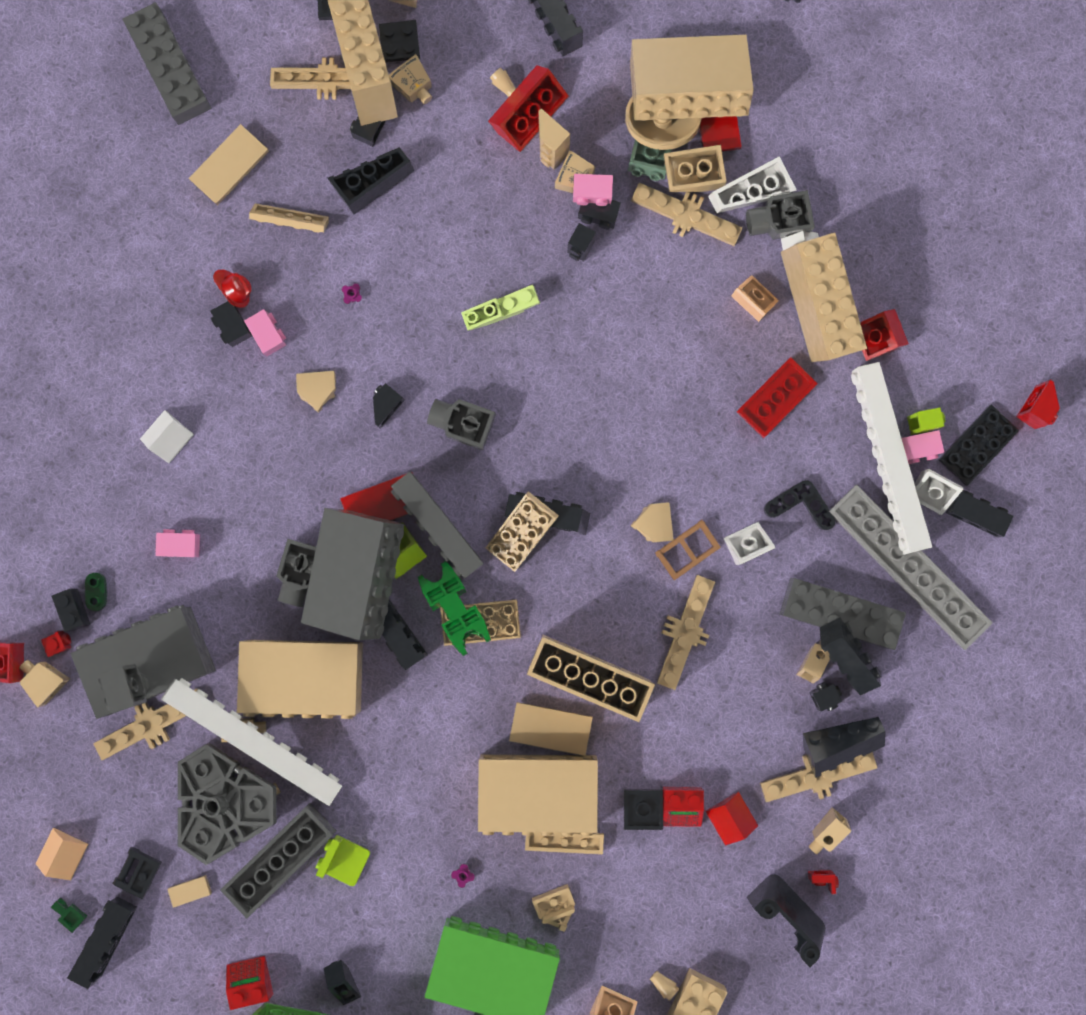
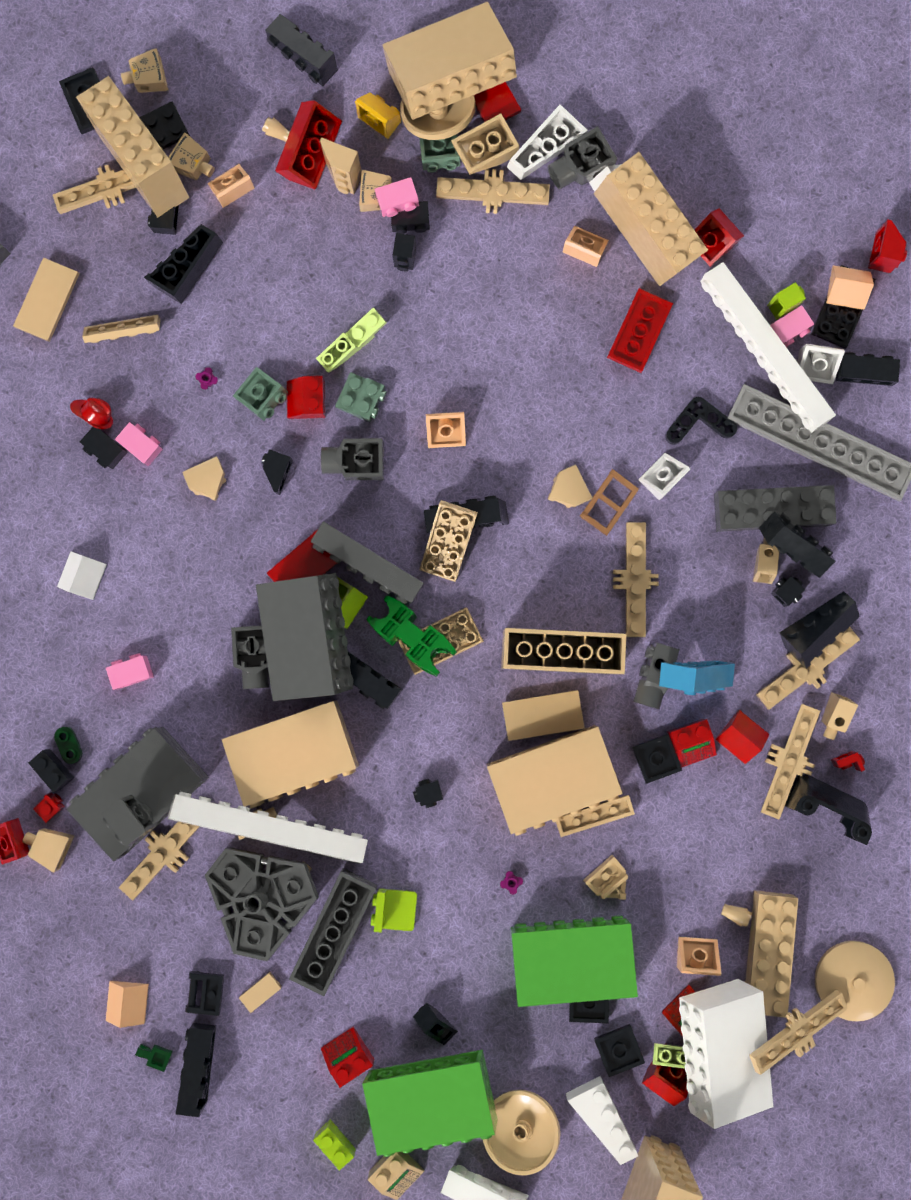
camera: 15 degrees left, 0 degrees up
none -> light nougat slope [207,164,254,208]
none -> sand green plate [233,367,288,421]
none -> red slope [287,376,325,419]
none -> sand green plate [335,372,387,422]
none -> yellow slope [355,92,401,139]
none -> black brick [413,779,443,808]
none -> light nougat slope [426,412,466,448]
none -> dark grey brick [633,643,680,709]
none -> dark azure wedge [659,661,735,695]
none -> tan hinge [761,704,820,819]
none -> light nougat slope [826,265,874,310]

